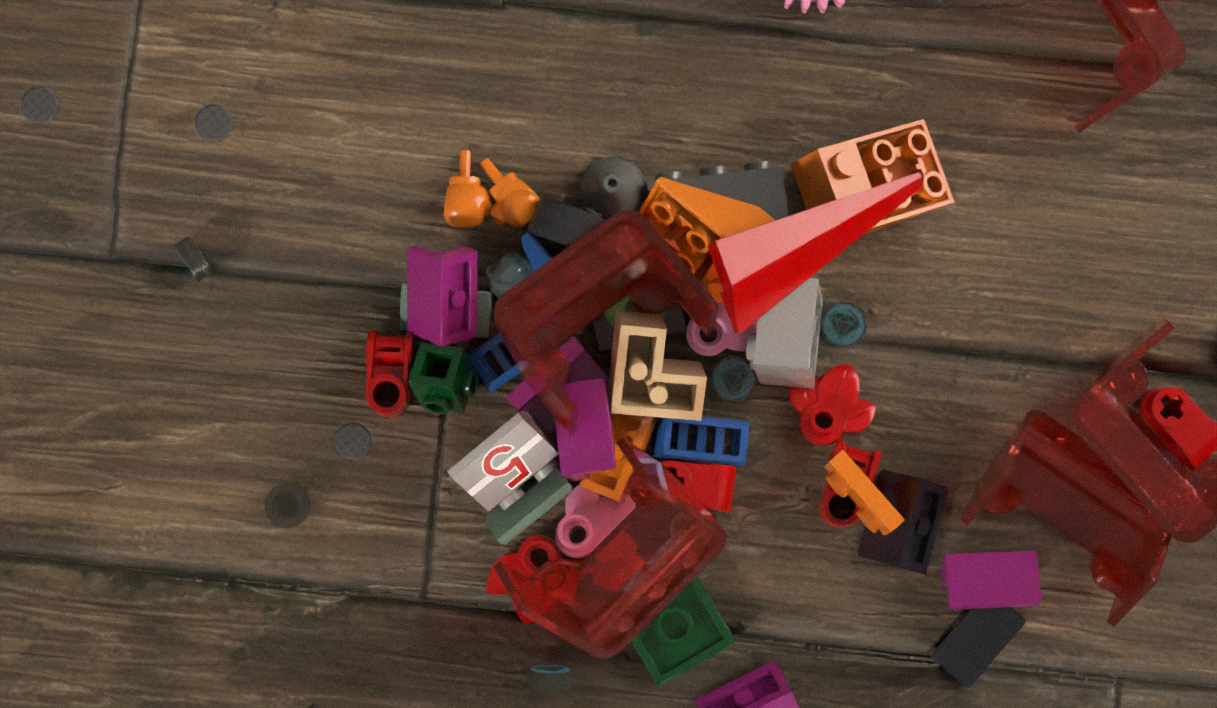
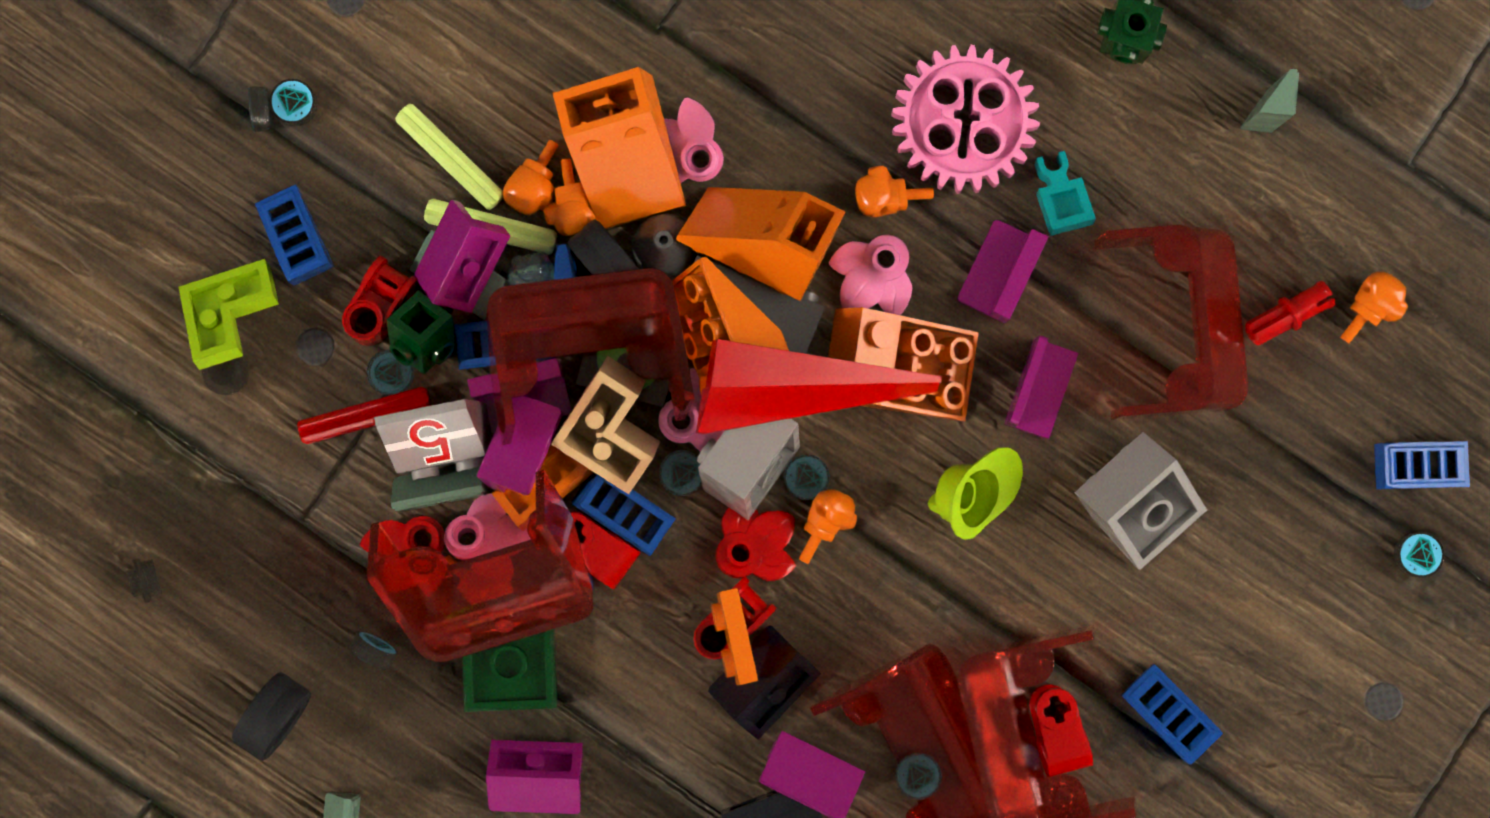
camera: 25 degrees right, 0 degrees up
none -> lime plate [178,259,279,370]
none -> blue slope [255,184,335,286]
none -> tile [270,79,318,126]
none -> red axle [297,387,432,444]
none -> clear smoke tile [366,349,414,396]
none -> yellowish green axle [395,104,503,210]
none -> yellowish green axle [424,199,557,255]
none -> orange slope [553,67,686,229]
none -> bright pink plate [664,98,724,183]
none -> orange slope [676,187,845,301]
none -> orange piece [799,489,857,564]
none -> bright pink plate [829,234,913,315]
none -> orange piece [855,165,934,217]
none -> clear smoke tile [895,753,942,800]
none -> lime piece [927,447,1023,540]
none -> magenta panel [957,220,1049,324]
none -> magenta panel [1004,335,1079,440]
none -> light grey slope [1074,432,1207,570]

